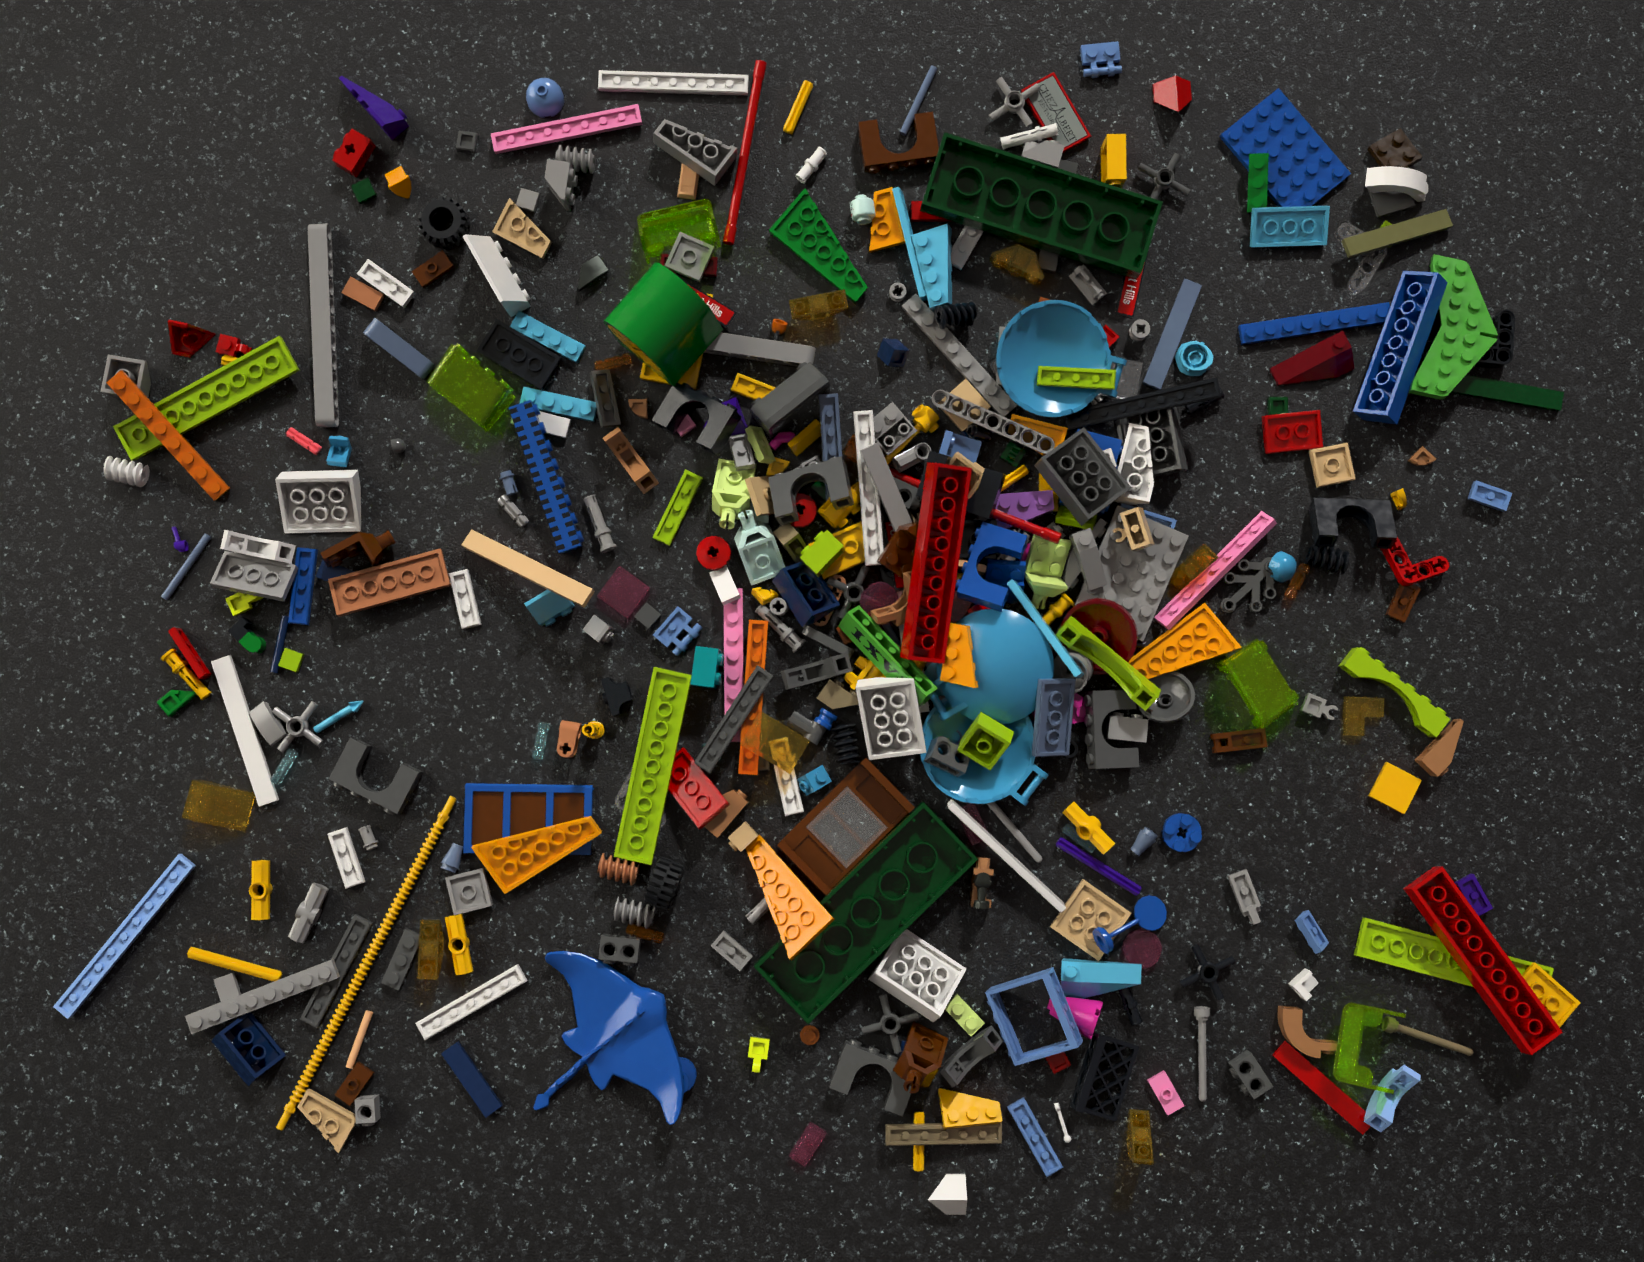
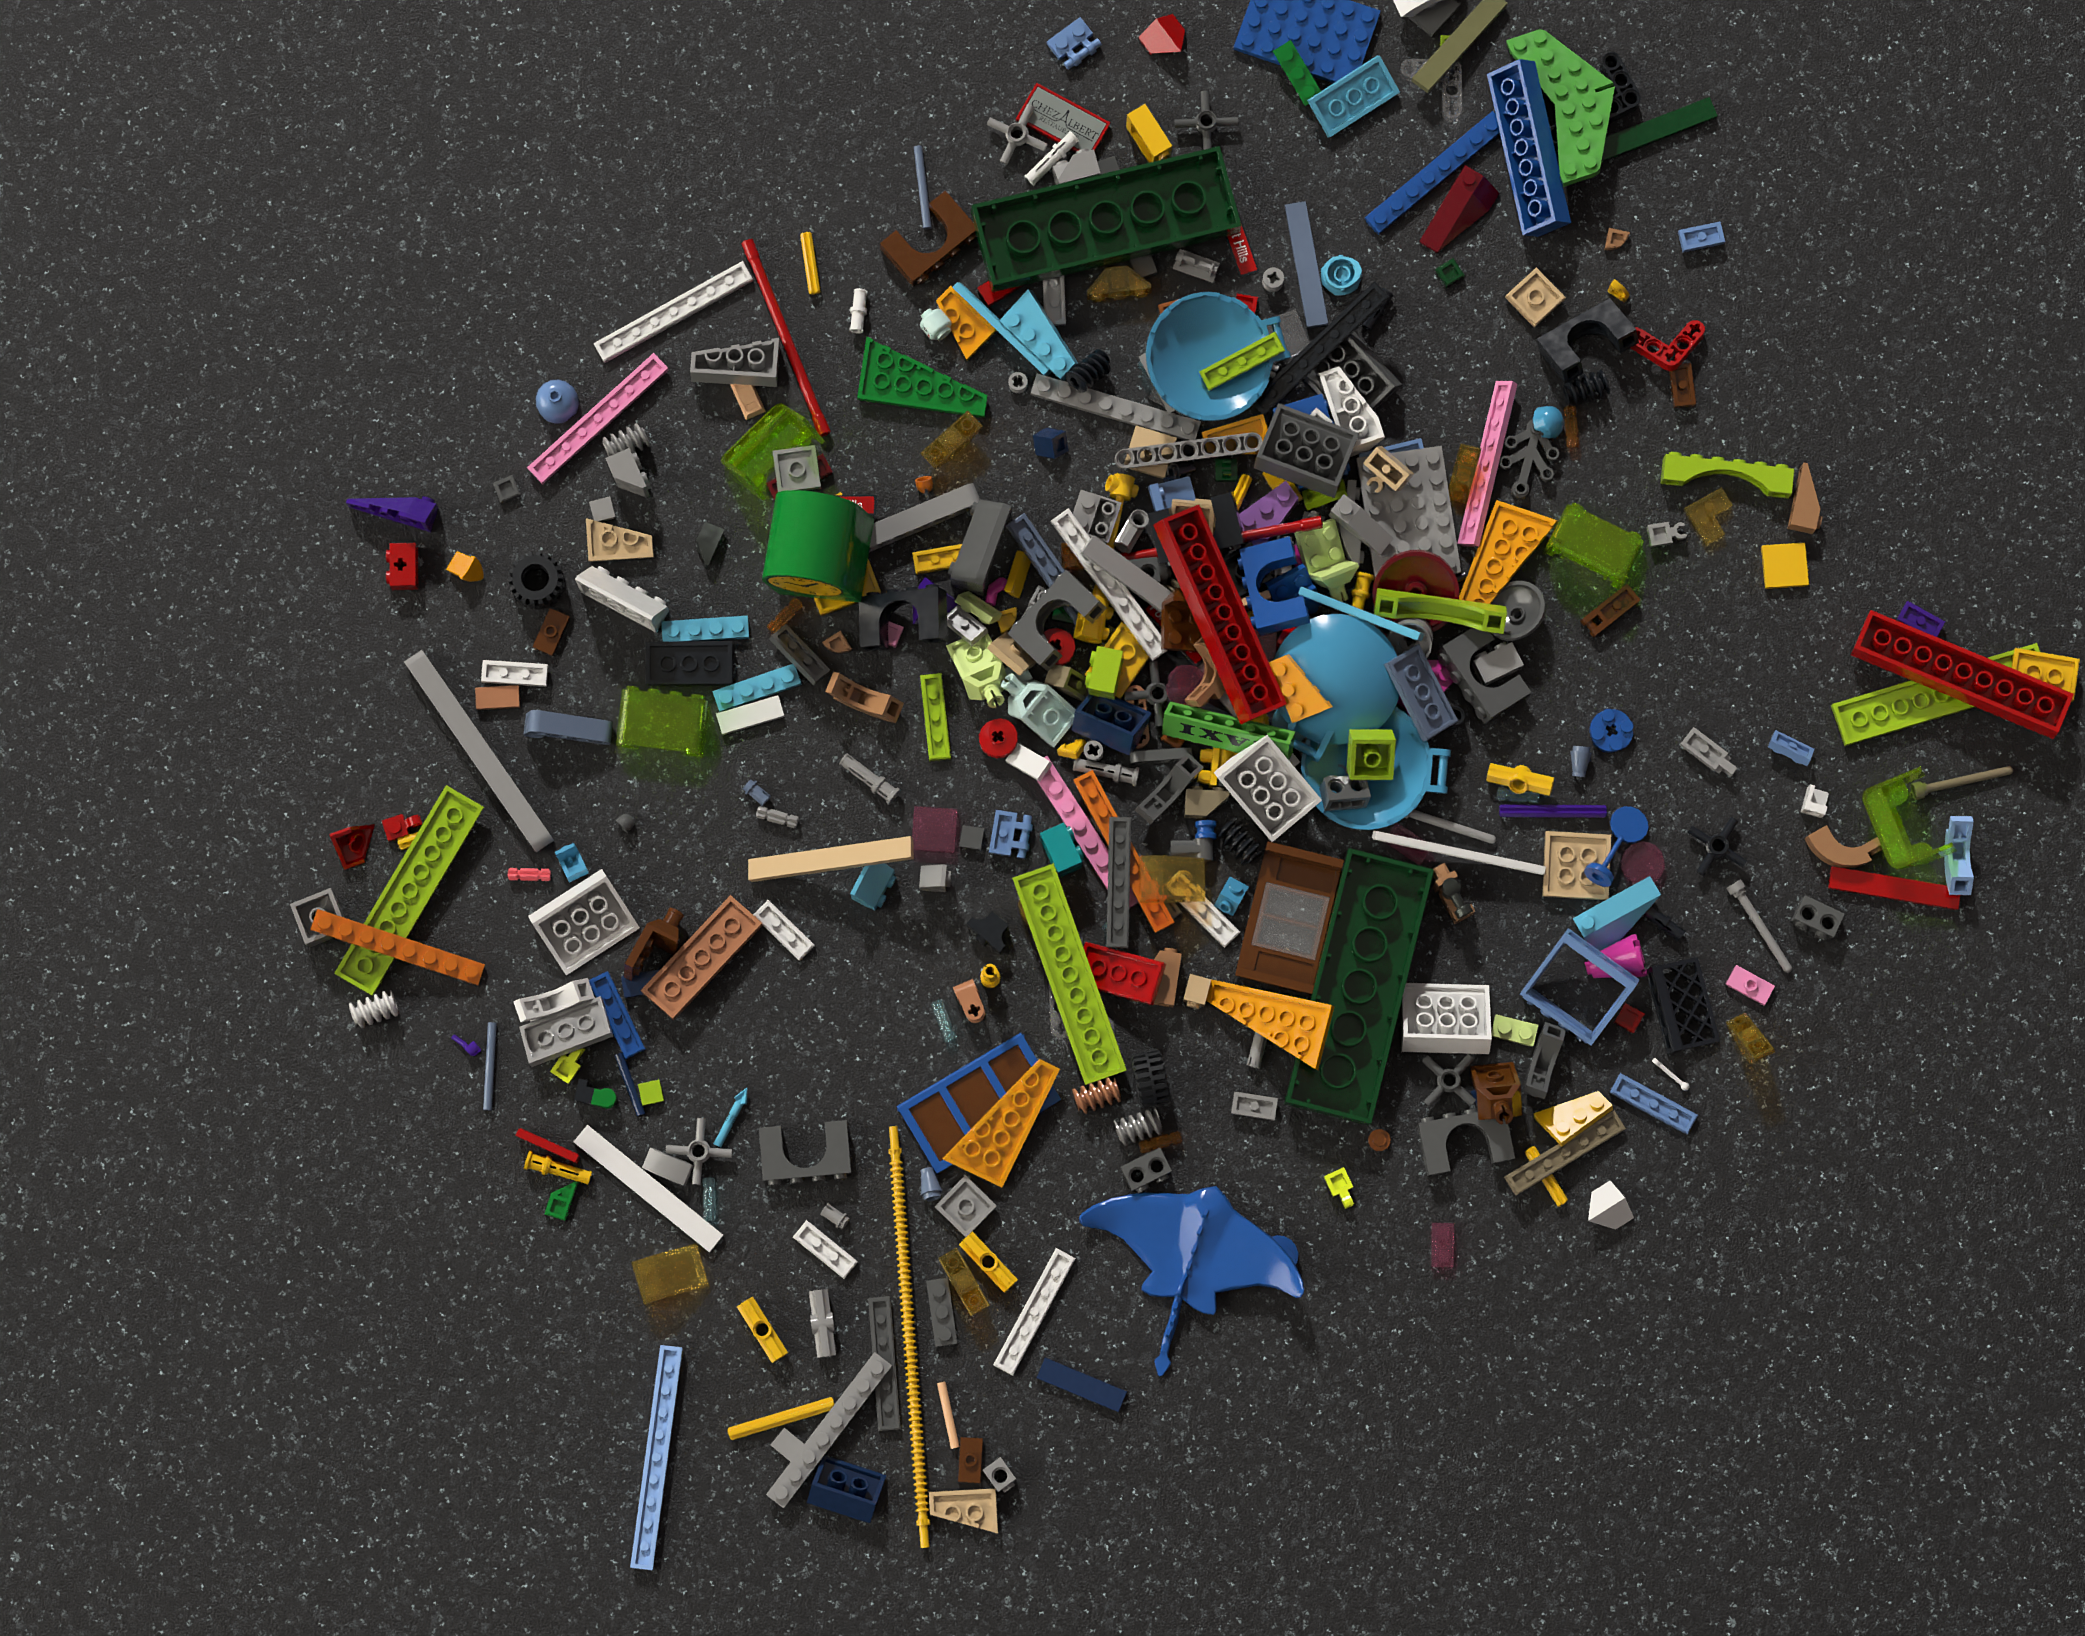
camera: 35 degrees left, 5 degrees down
dark green tile [351,178,377,204] -> none
blue brick [508,400,584,554] -> none
red tile [1262,410,1323,454] -> none

